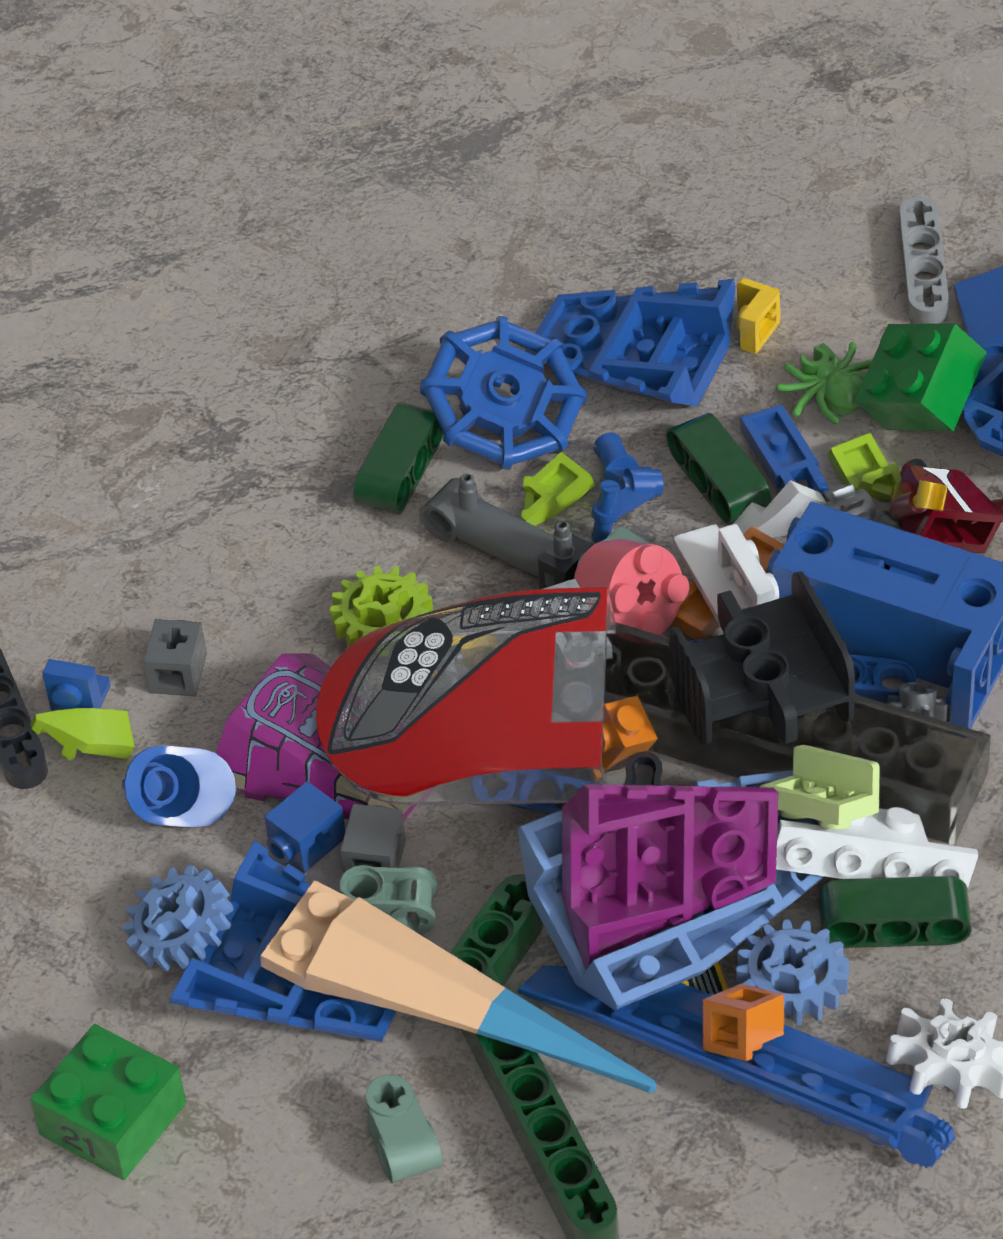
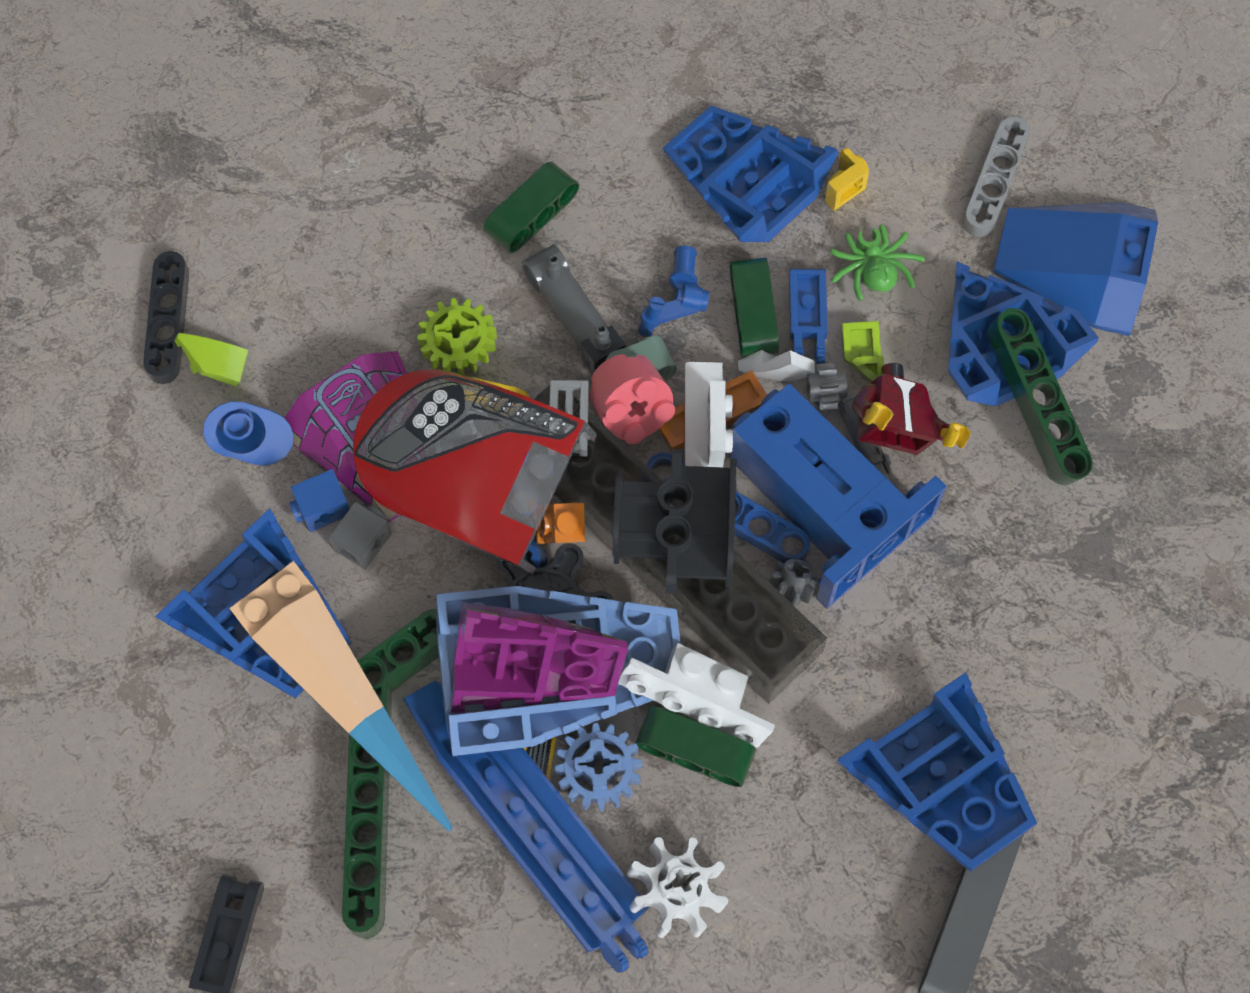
camera: 20 degrees right, 20 degrees up
green brick [30,1023,187,1180] -> none
blue bracket [42,659,111,711] -> none
medium blue gear [123,865,234,971] -> none
dark grey brick [143,619,207,697] -> none
sand green piece [339,865,438,934] -> none
sand green piece [365,1074,443,1184] -> none
blue plate [420,316,587,470] -> none
lime slope [521,452,595,526] -> none
orange brick [703,984,784,1061] -> none
yellowish green bracket [760,745,879,829] -> none
green brick [854,323,987,431] -> none

